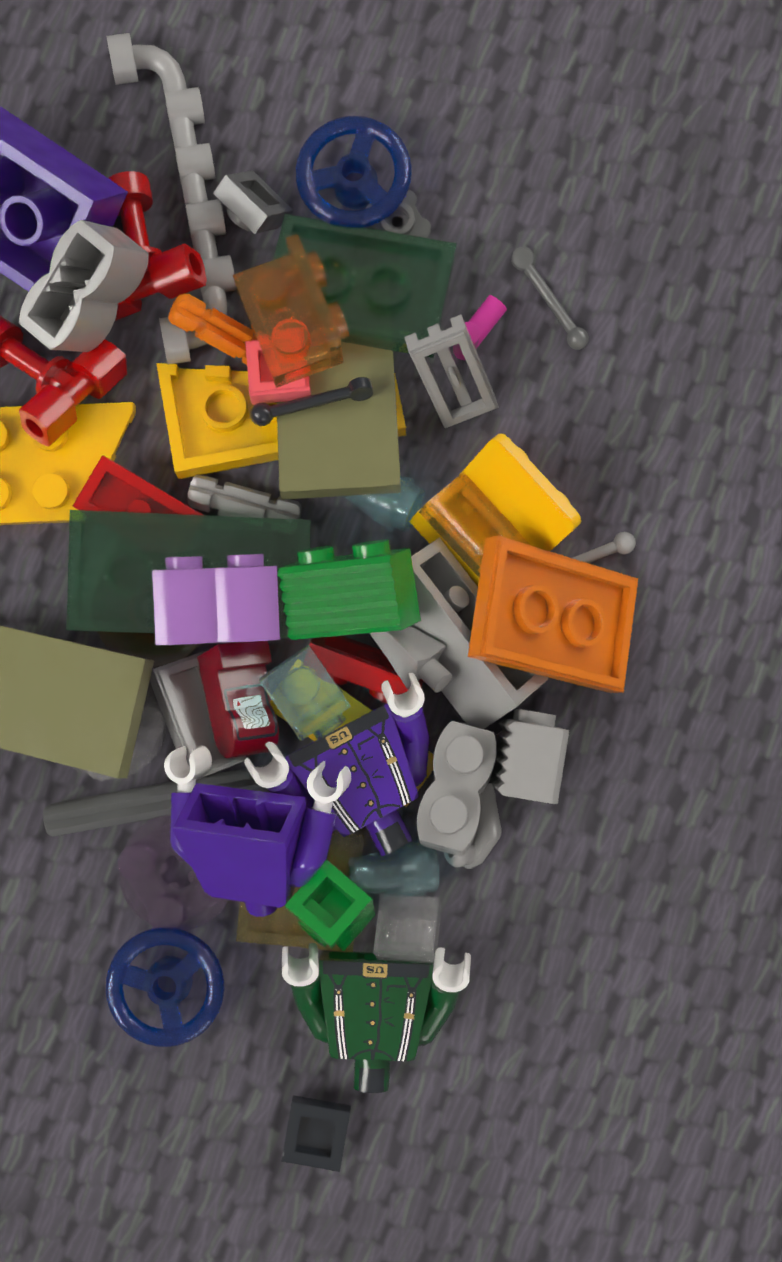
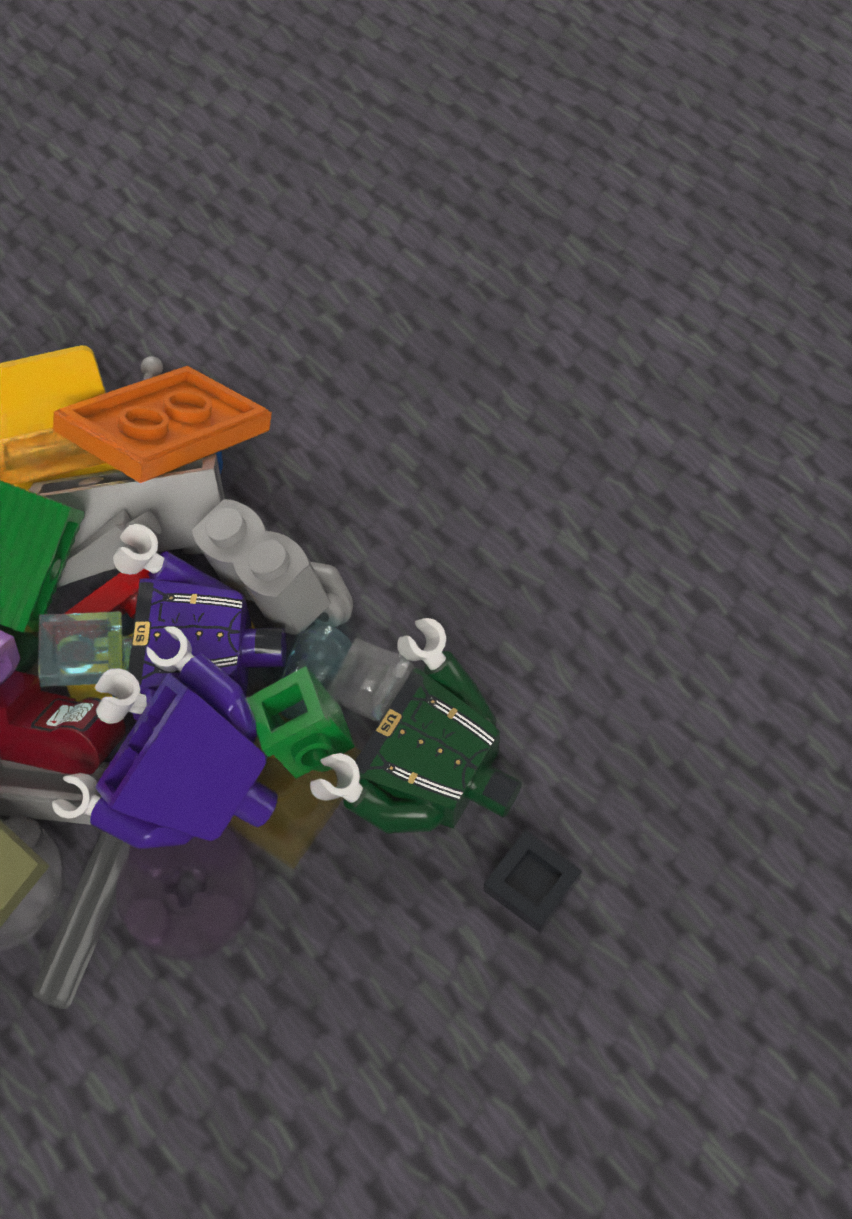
camera: 55 degrees left, 25 degrees down
clear blue piece [106,927,225,1047] -> none
light grey brick [490,708,569,804] -> none

